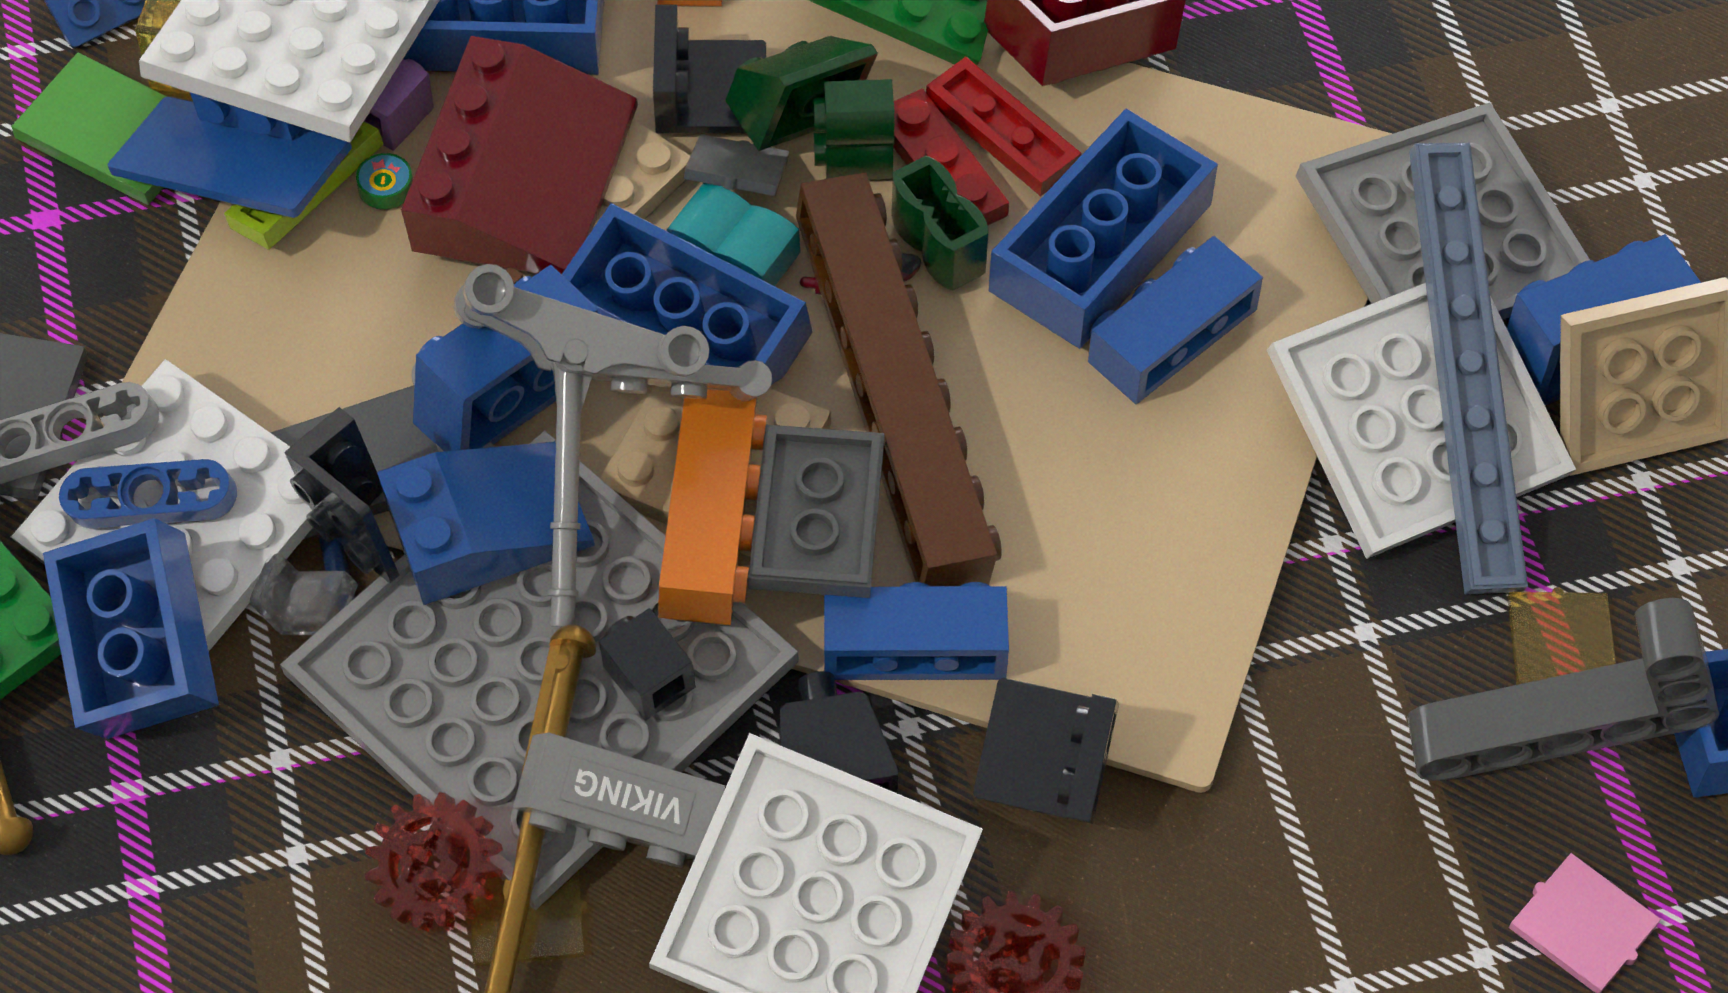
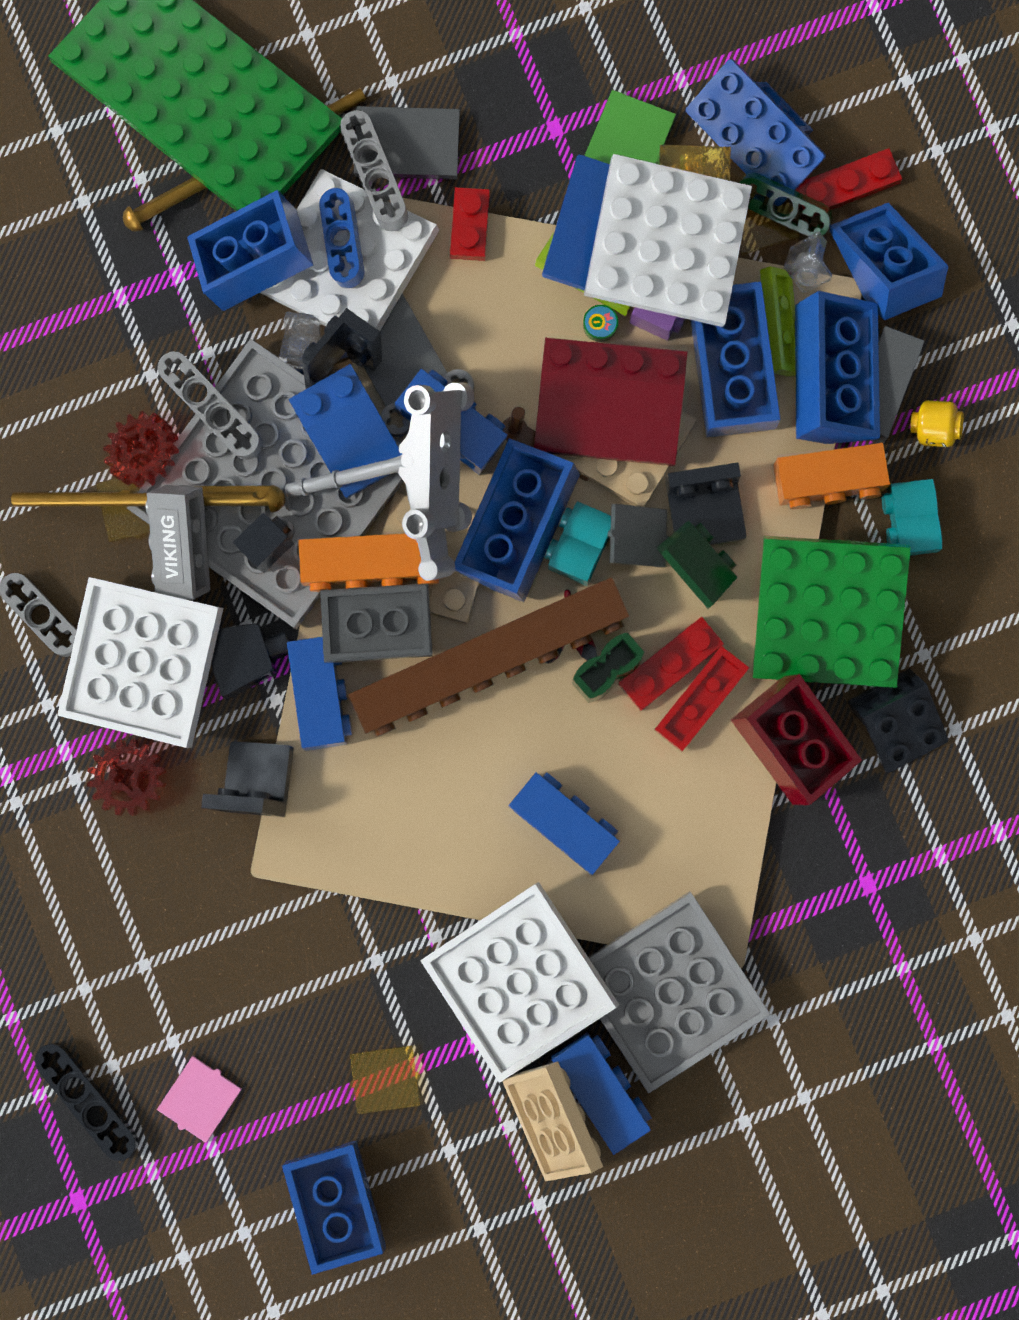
camera: 90 degrees right, 25 degrees up
dark green brick [813,79,895,180] -> none
blue brick [988,108,1218,349] -> none
dark grey beam [1407,598,1719,781] -> none
sand blue tile [1409,142,1528,594] -> none
none -> light grey beam [158,351,262,460]
none -> red plate [450,187,490,261]

